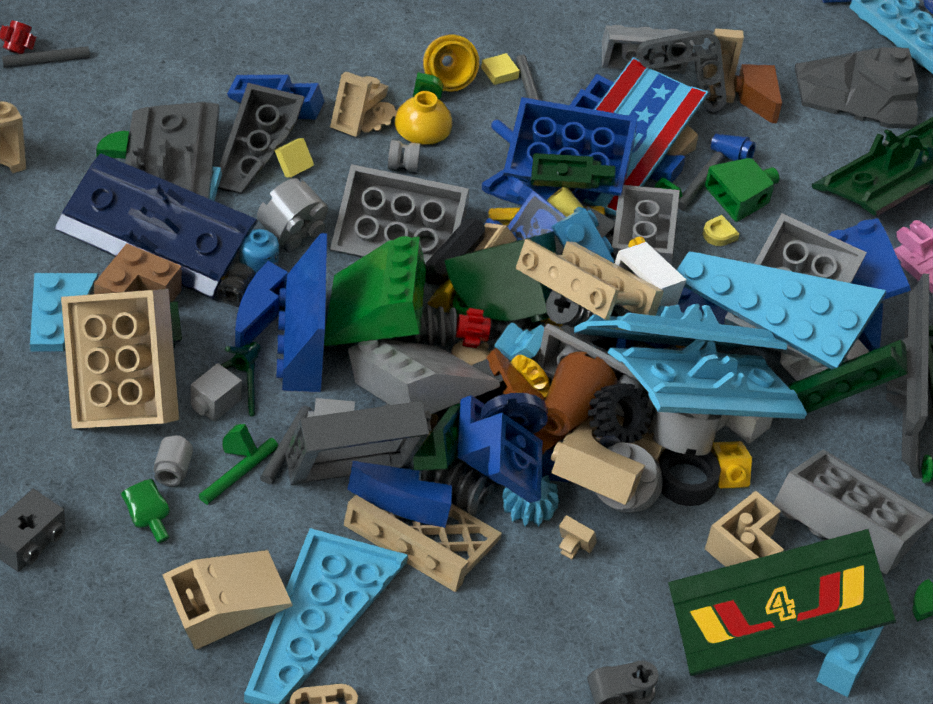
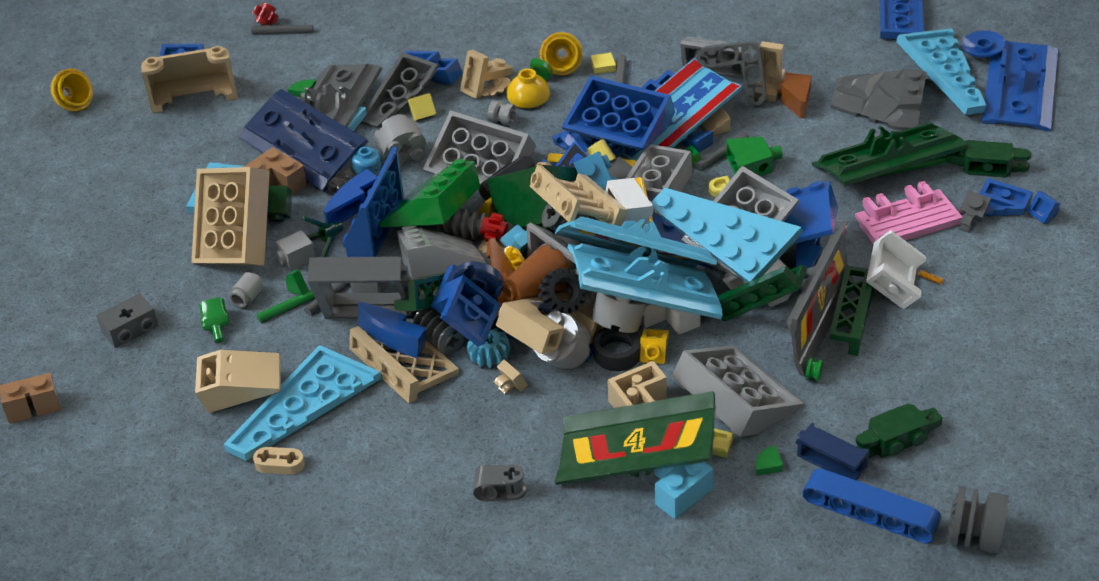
camera: 25 degrees right, 5 degrees down
dark green hinge [531,153,616,189] -> none
blue cone [711,133,756,161] -> none

